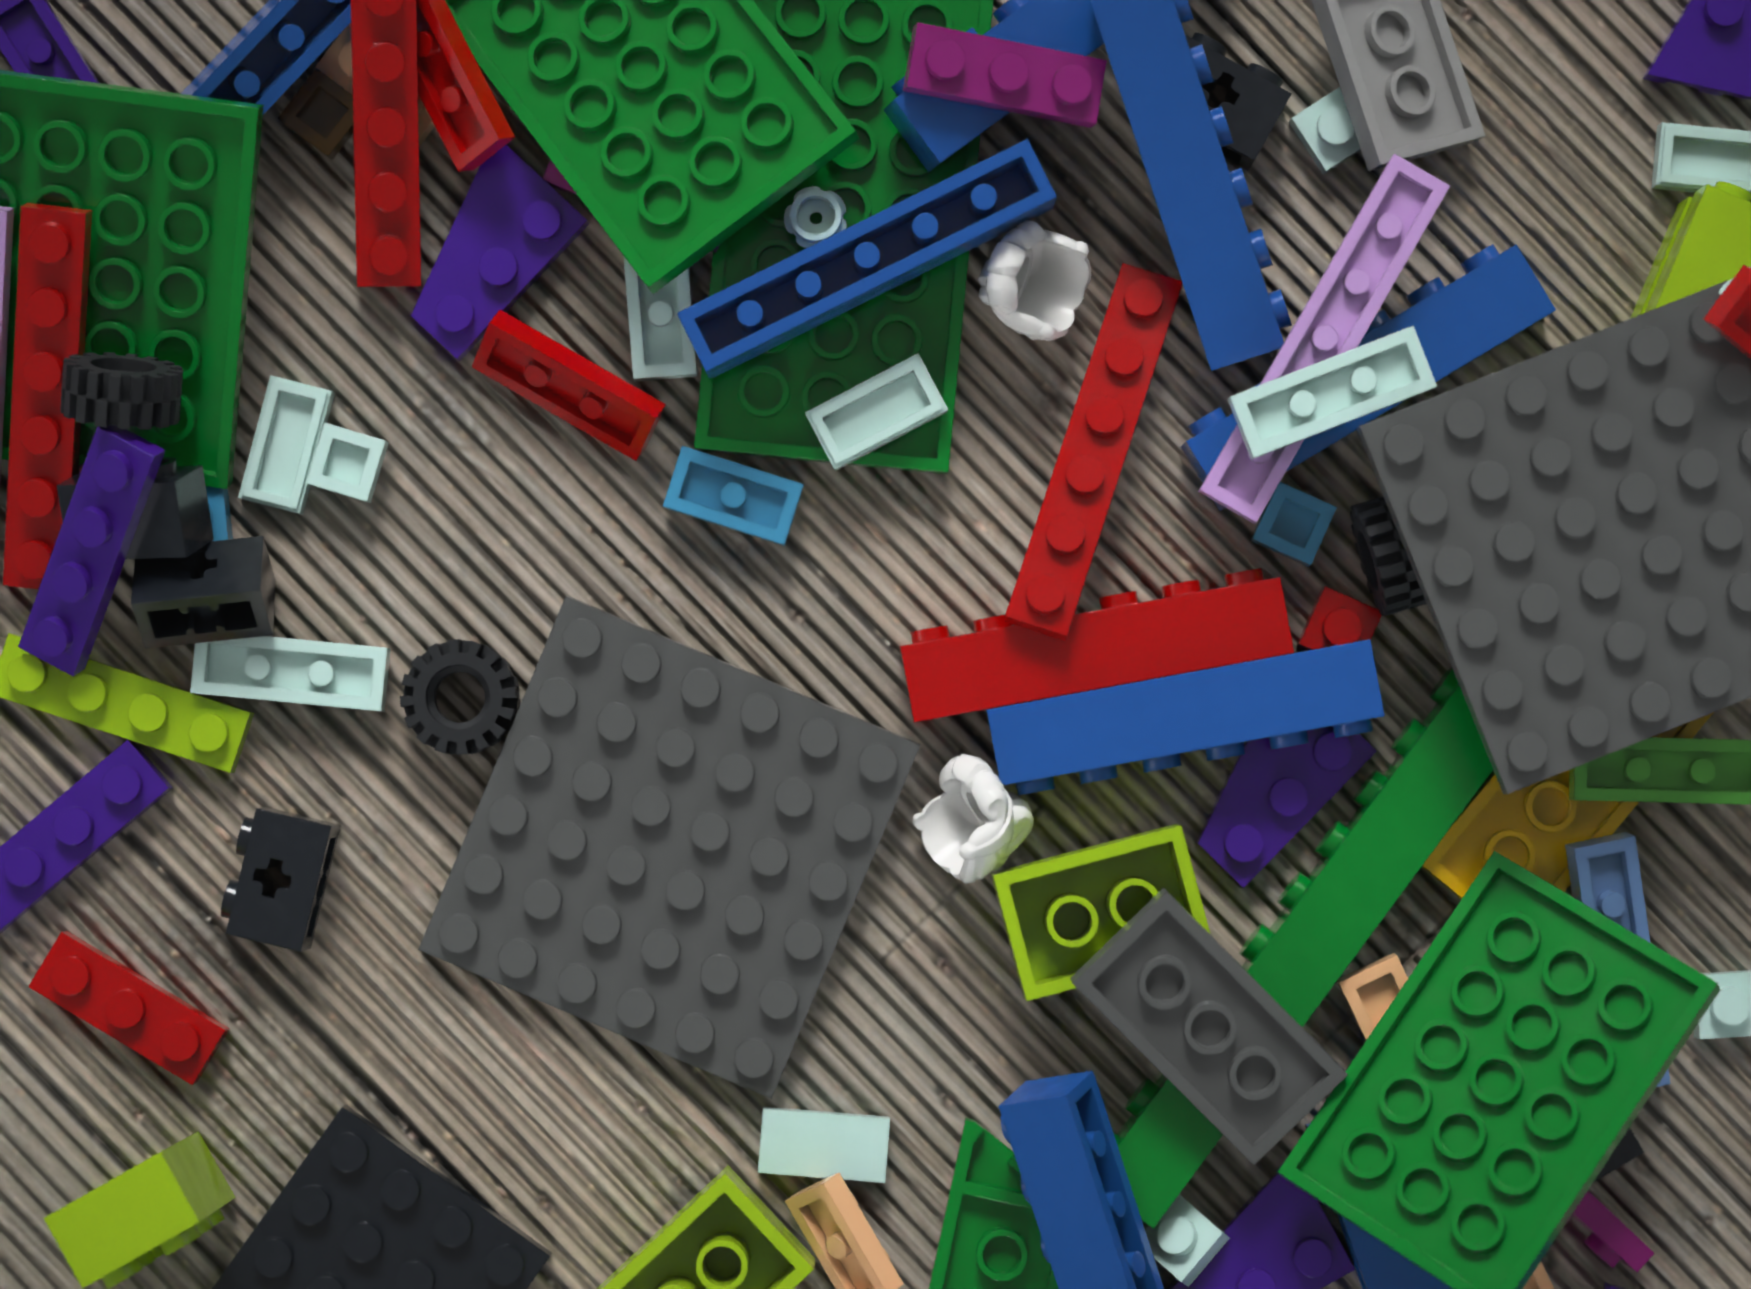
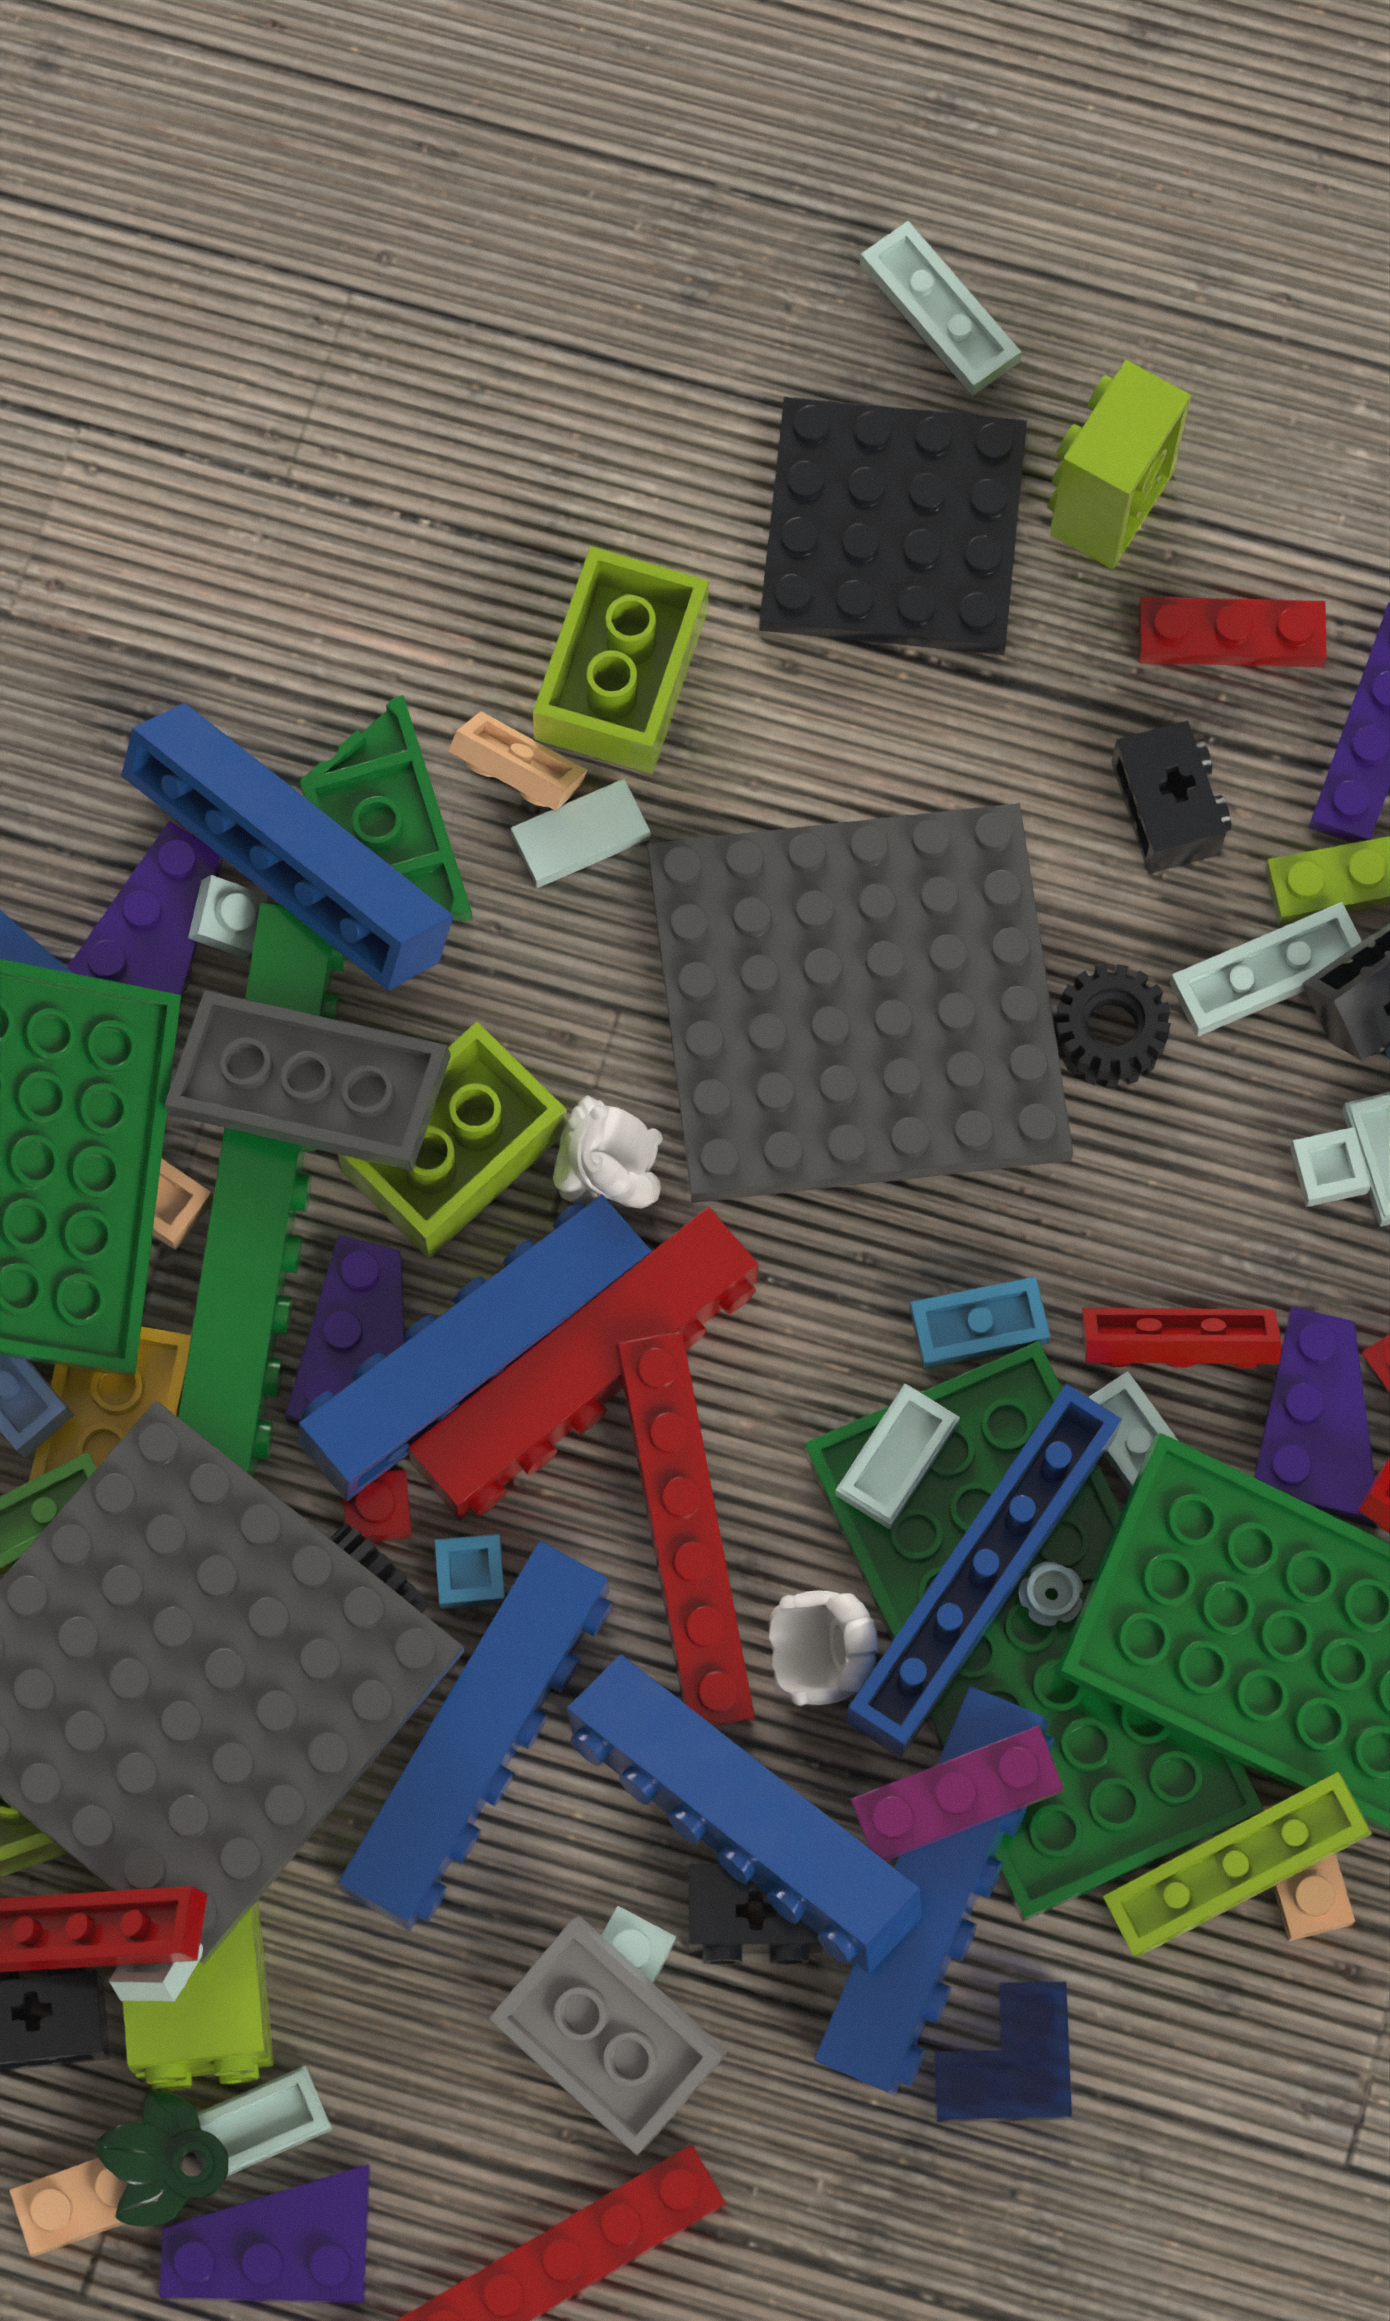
camera: 150 degrees right, 15 degrees down
lavender plate [1198,154,1450,524] -> none
light aqua plate [1227,326,1437,460] -> none

